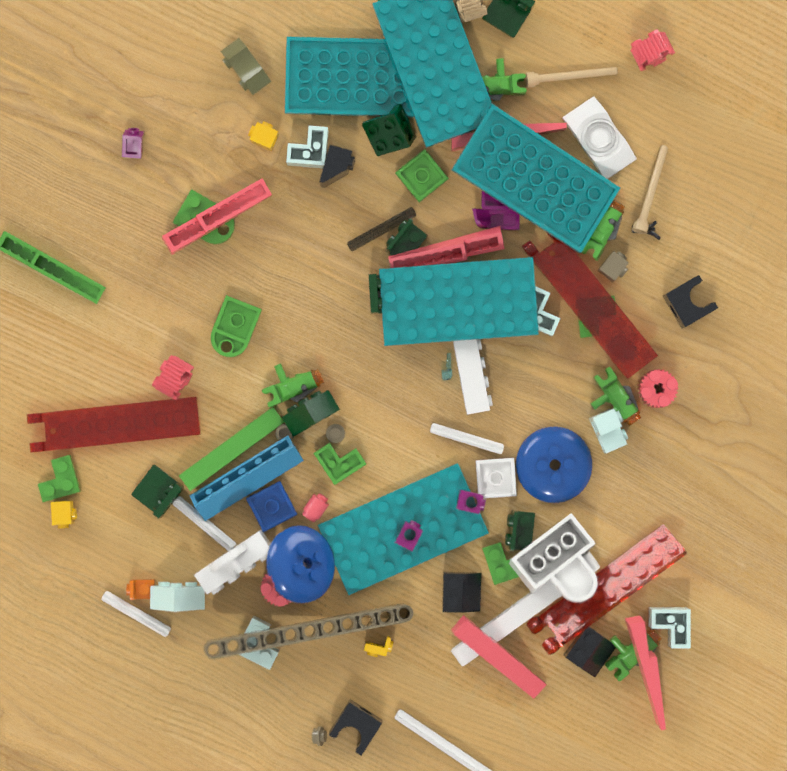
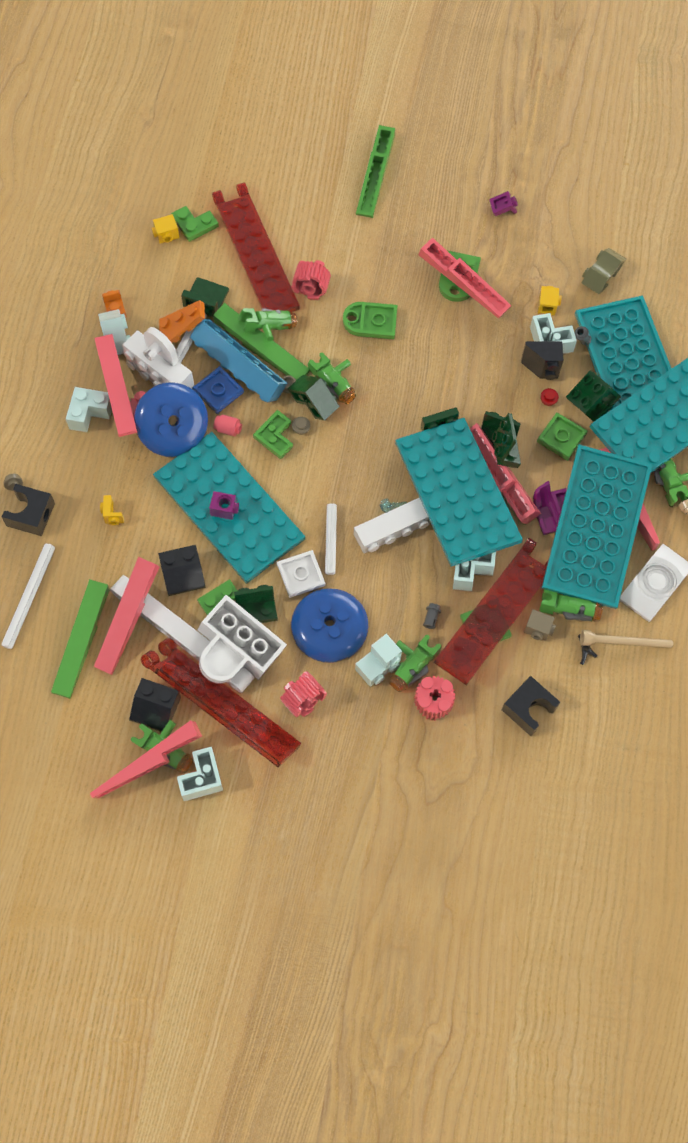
camera: 75 degrees right, 20 degrees down
white axle [102,591,171,637] -> none
dark tan beam [204,604,413,659] -> none
clear smoke axle [347,207,416,251] -> none
magenta brick [456,490,486,514] -> none
none -> bright green slope [51,579,110,699]
none -> coral slope [94,334,137,437]
none -> orange wing [159,300,205,343]
none -> bright green piece [239,308,297,342]
none -> coral brick [280,672,327,717]
none -> dark grey pin [423,603,441,629]
none -> dark green bracket [492,413,521,469]
none -> red plate [540,388,559,406]
none -> dark grey pin [574,326,592,345]

